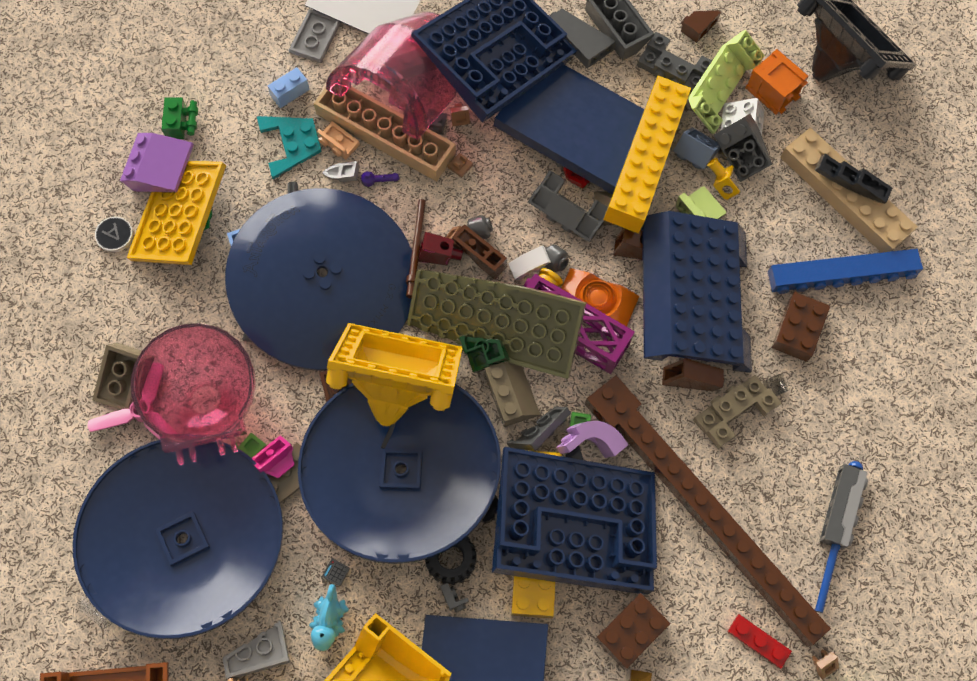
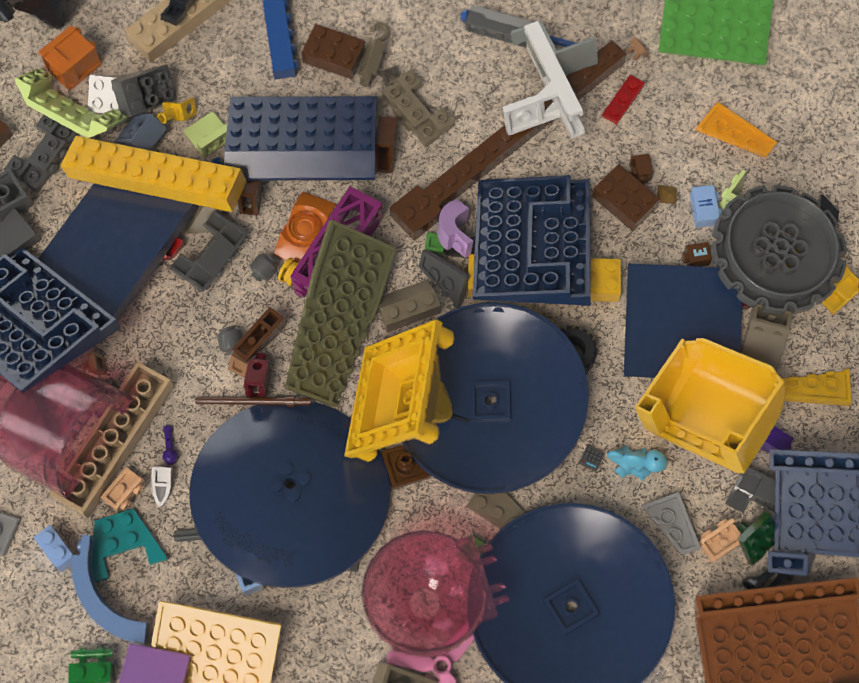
camera: 90 degrees left, 0 degrees up
dark pink slope [252,435,295,478] -> none
dark grey bracket [440,583,469,613] -> none
medium nougat tile [448,153,473,178] -> none
dark green slope [459,336,510,373] -> none
white slope [508,246,551,280] -> none
none -> medium blue arch [71,535,150,644]
none -> dark tan piece [358,21,389,87]
none -> white piece [502,20,598,139]
none -> reddish brown brick [629,154,653,184]

